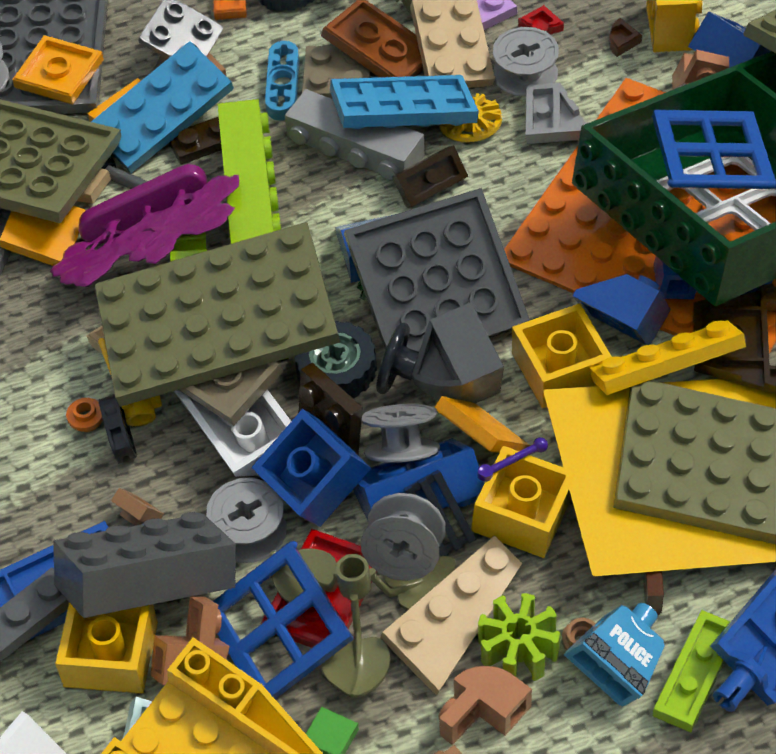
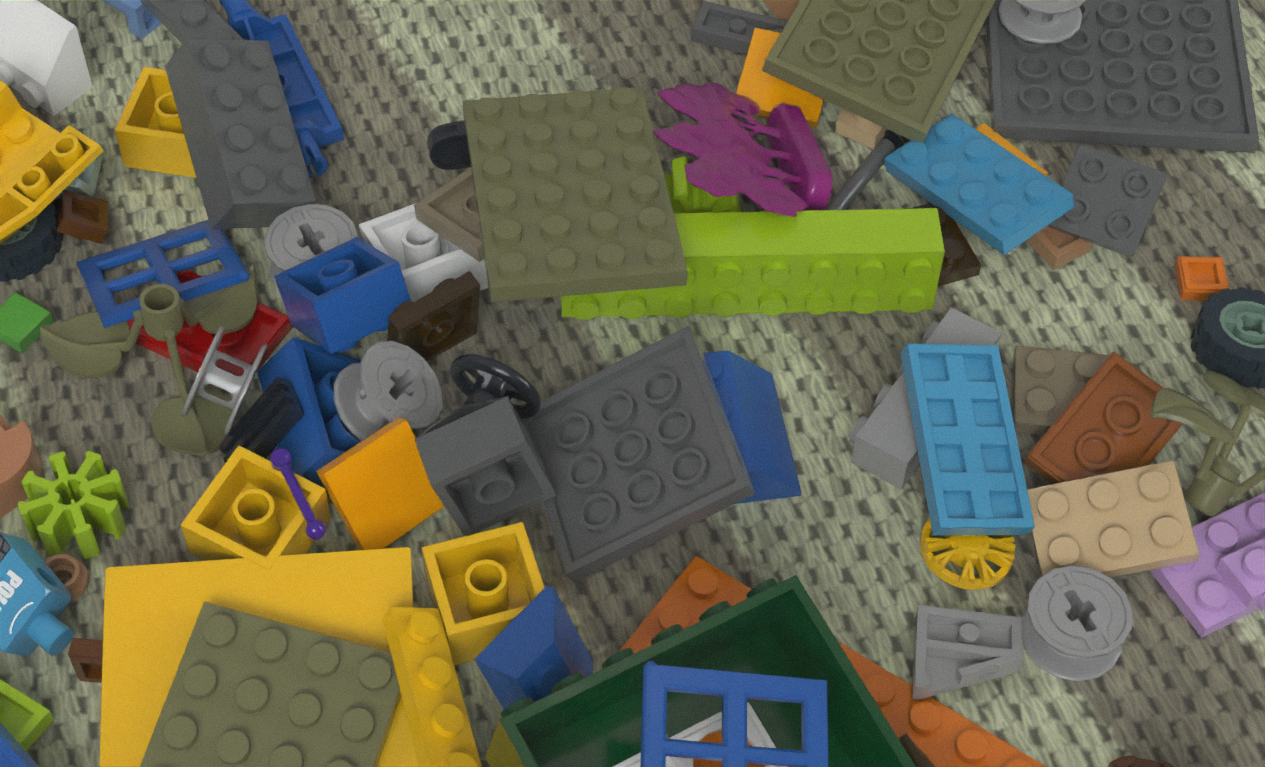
camera: 90 degrees right, 0 degrees up
light orange tile [12,35,104,105] -> none
medium nougat plate [111,488,164,525] -> none
nougat brick [150,596,230,685] -> none
dark azure beam [265,41,299,121] -> none
black wheel [294,321,377,399] -> none
tan wing [380,536,522,695] -> none
dark brown plate [392,145,469,208] -> none
red tile [518,5,564,34] -> none

